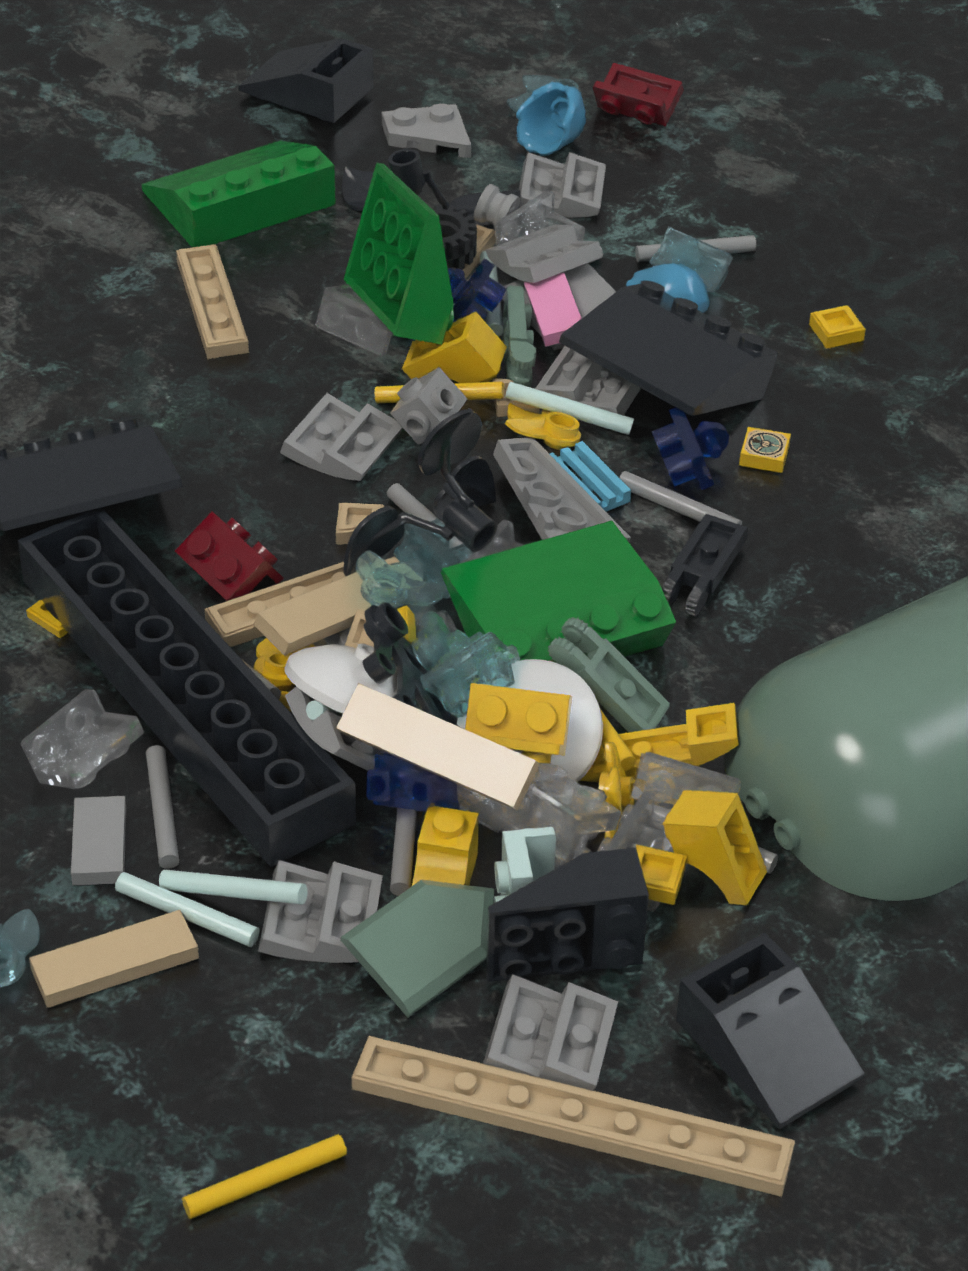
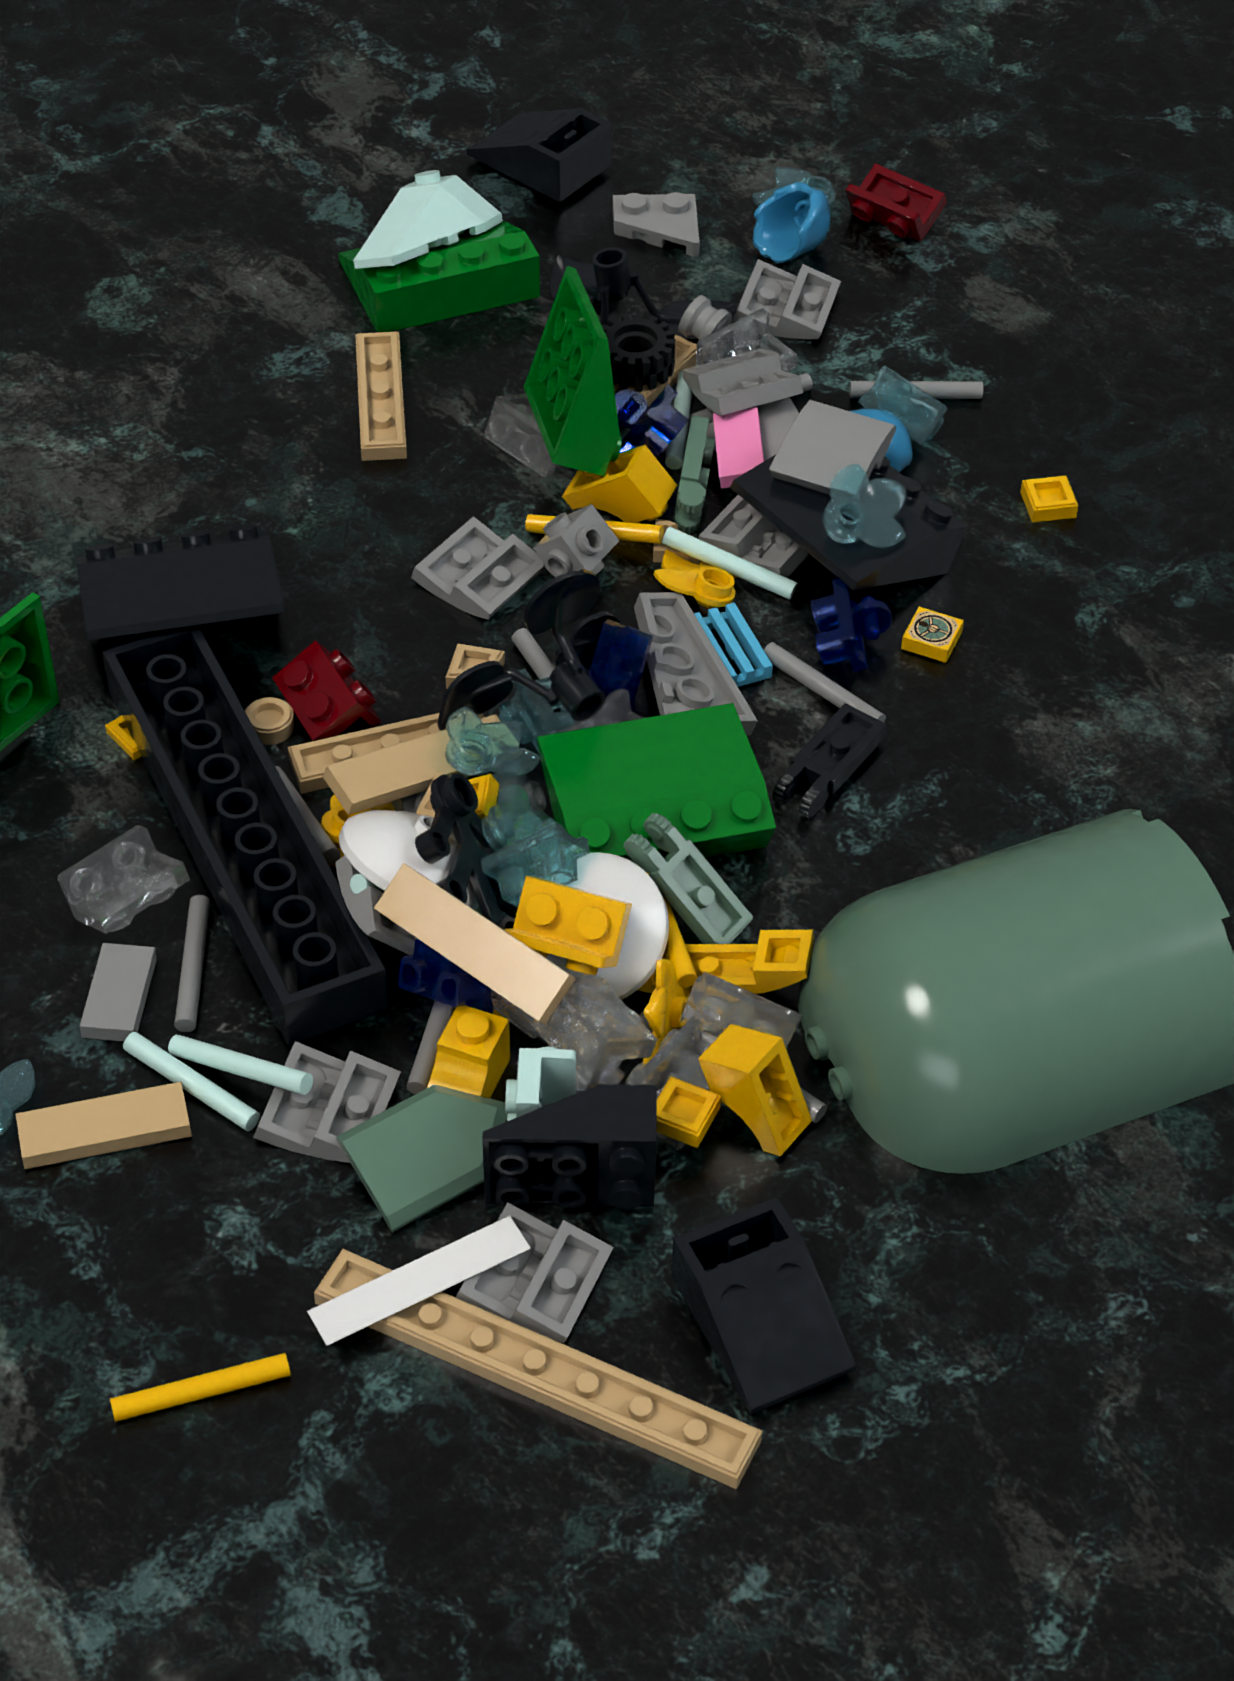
camera: 10 degrees right, 5 degrees up
none -> tan tile [245,697,295,745]
none -> white sticker [307,1216,531,1346]
none -> light aqua wedge [353,170,503,269]
none -> clear blue hips [589,619,653,720]
none -> light grey slope [769,400,896,503]
none -> clear light blue plate [823,464,906,548]

